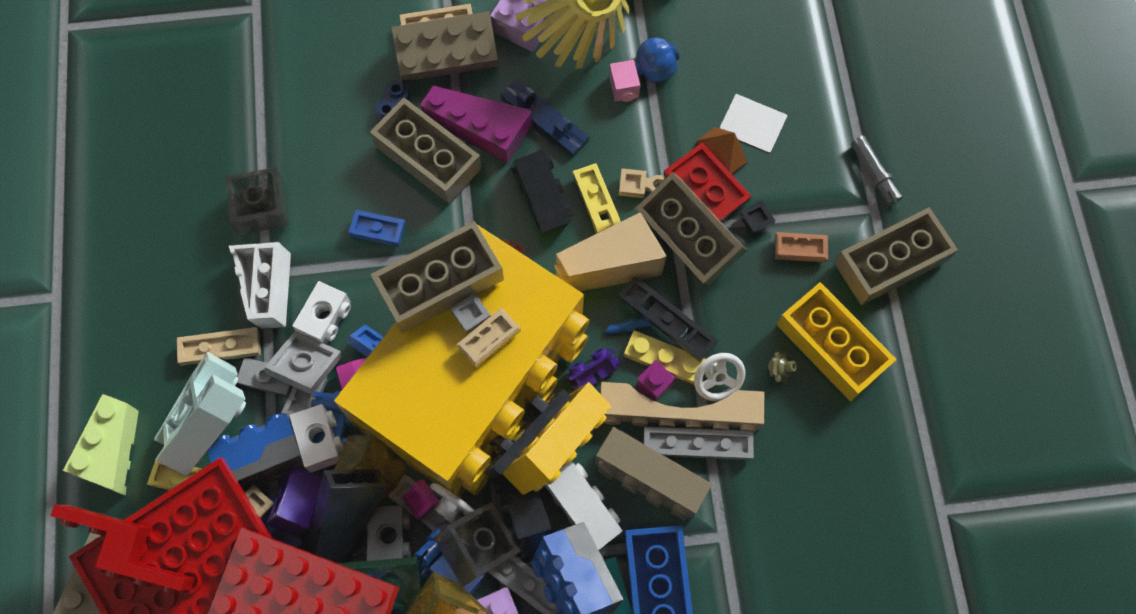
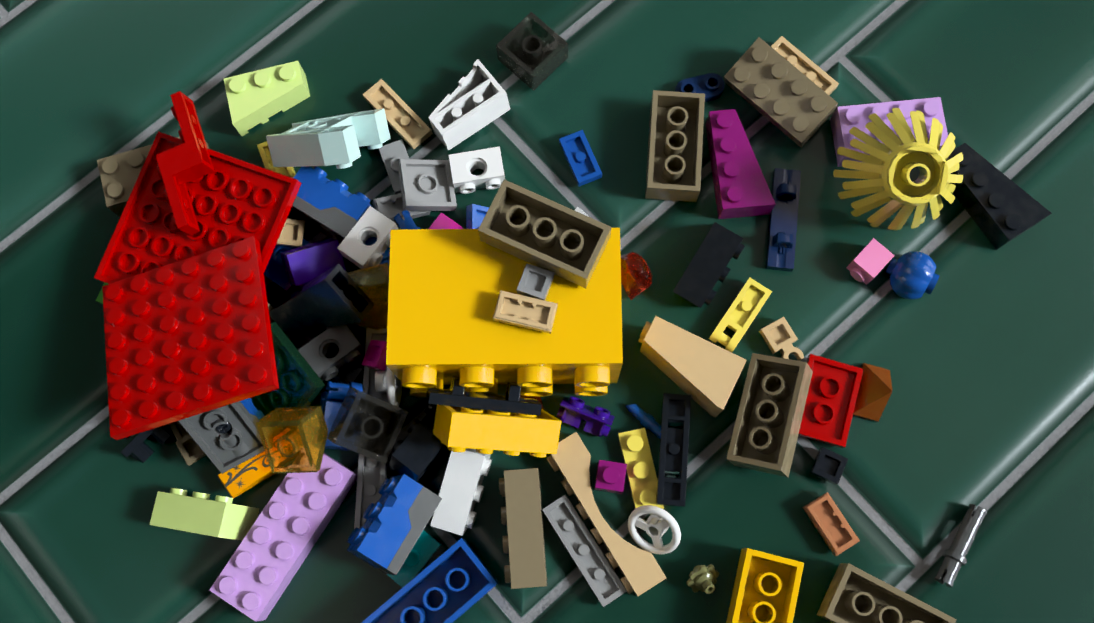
camera: 60 degrees right, 5 degrees up
white sticker [720,94,787,153] -> none

